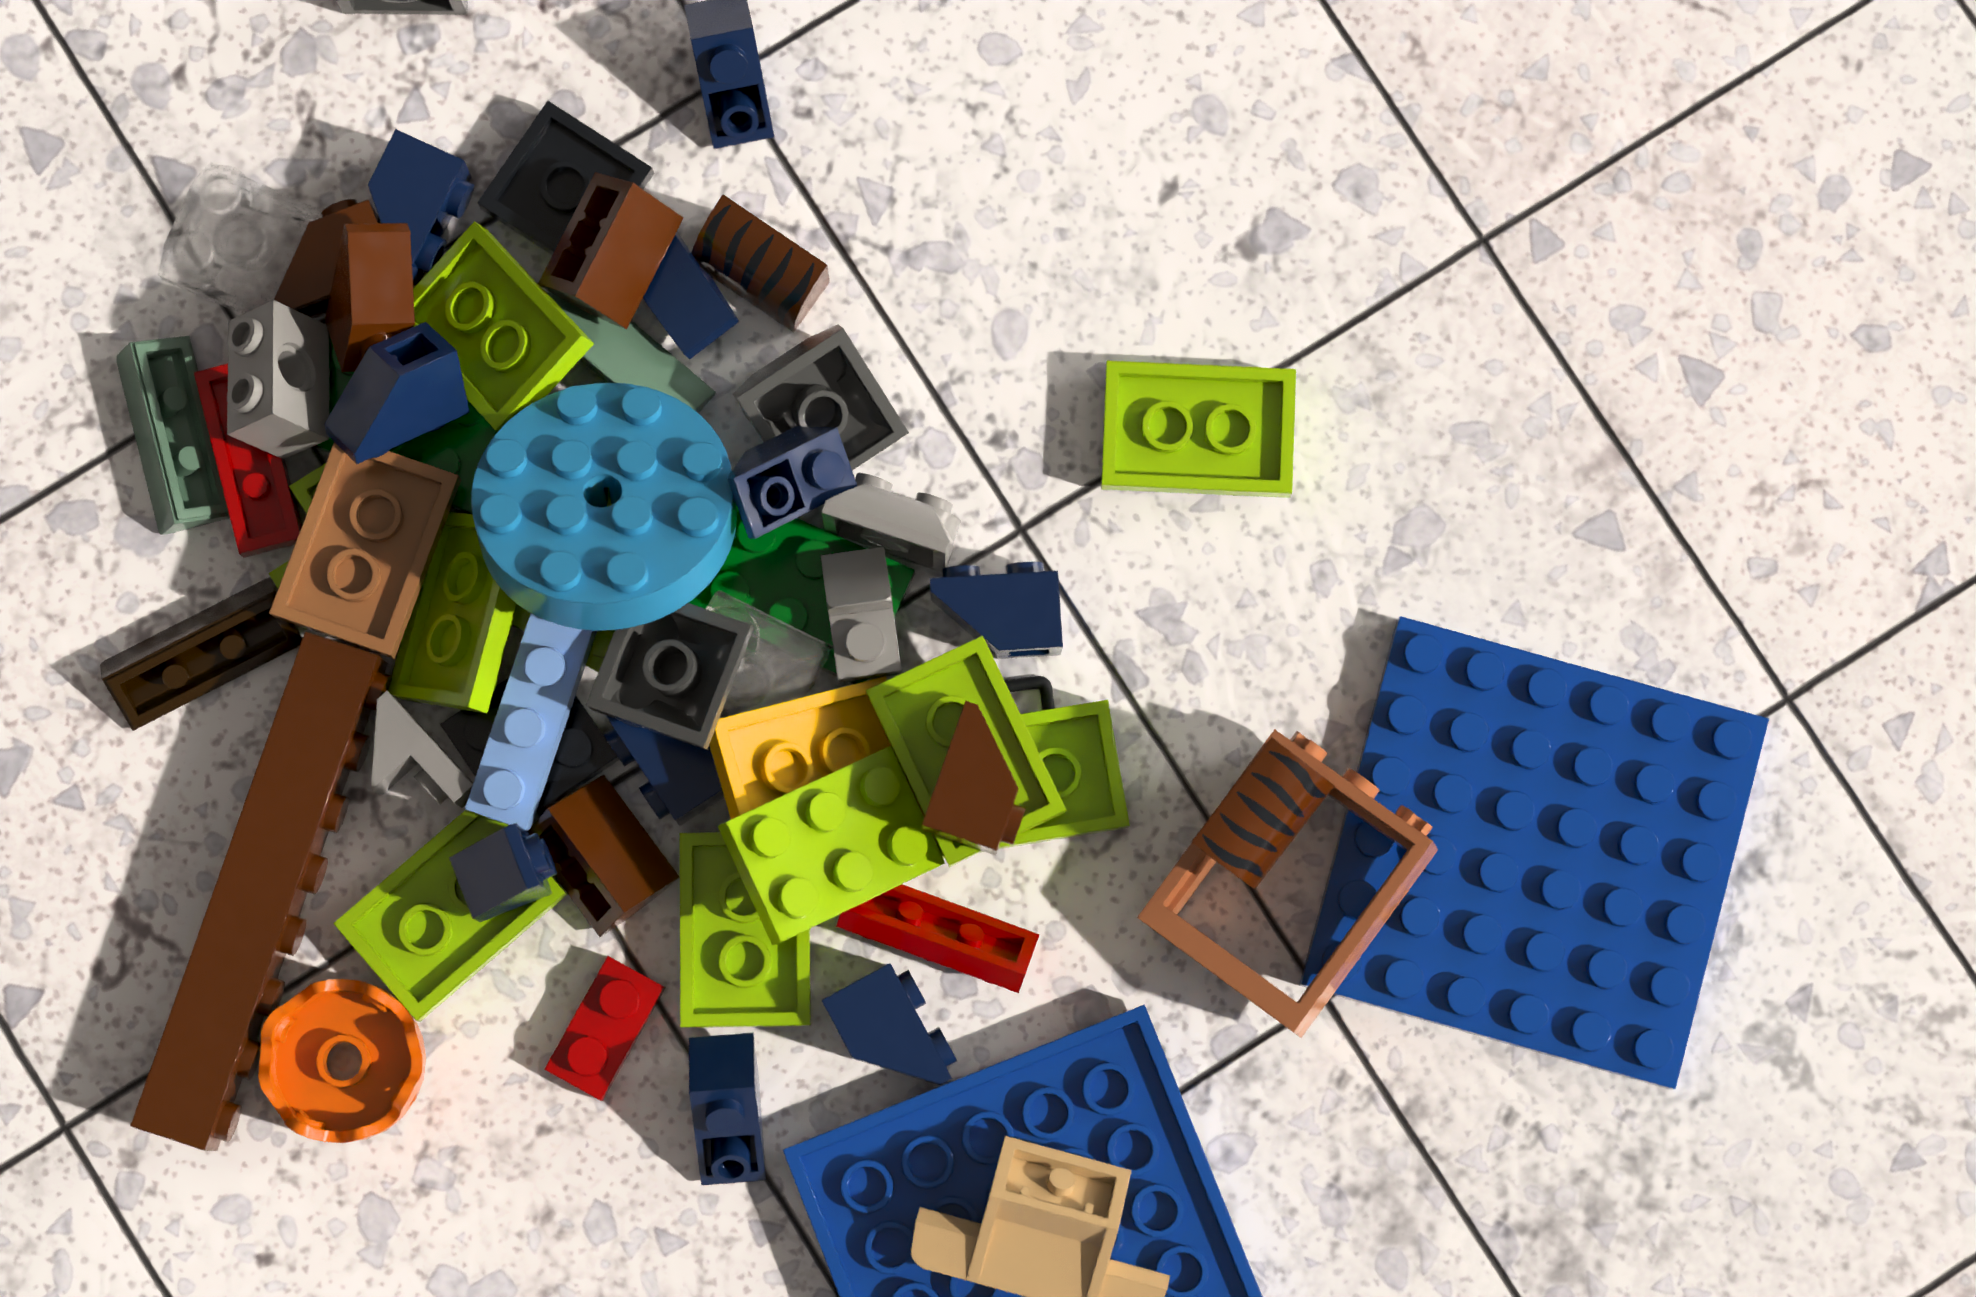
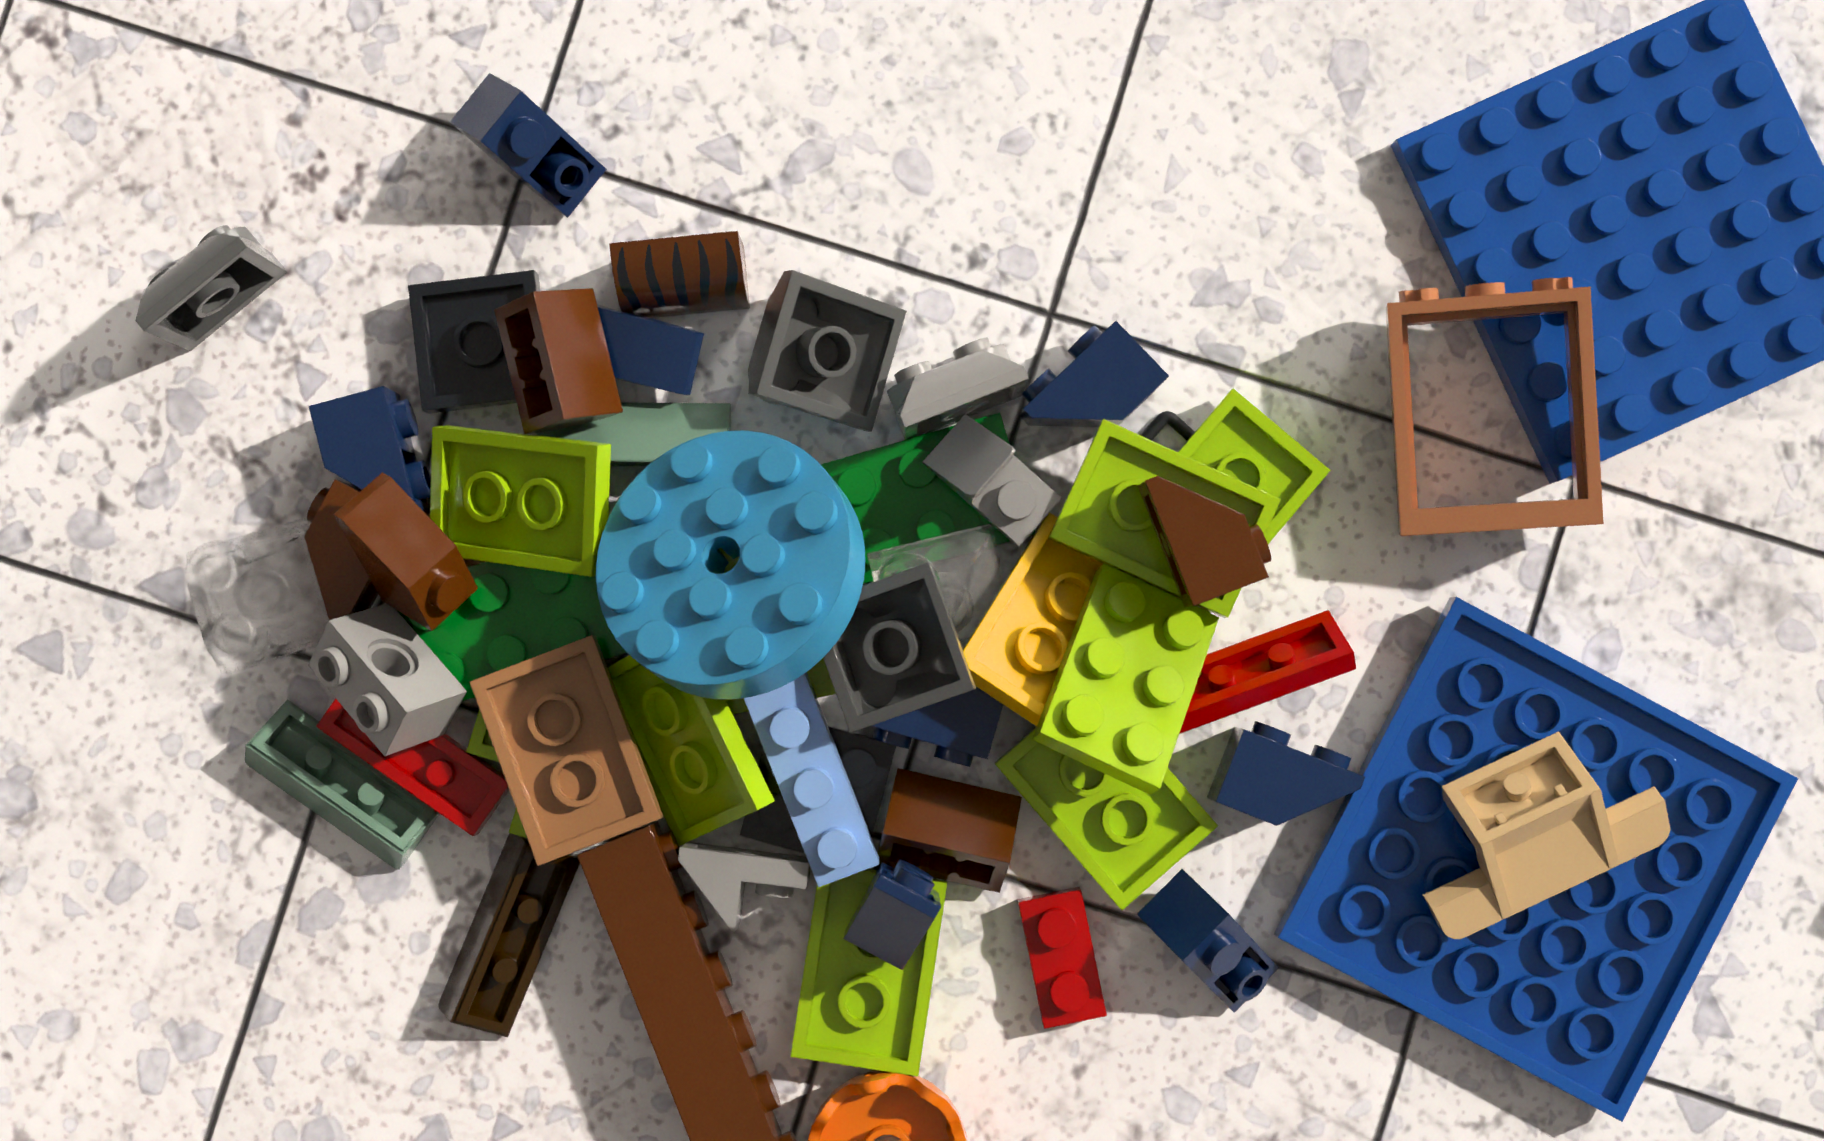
camera: 35 degrees left, 5 degrees up
dark blue slope [324,322,470,464] -> none
dark blue slope [727,426,857,539] -> none
lime plate [1101,361,1296,498] -> none
reddish brown brick [1191,737,1334,889] -> none

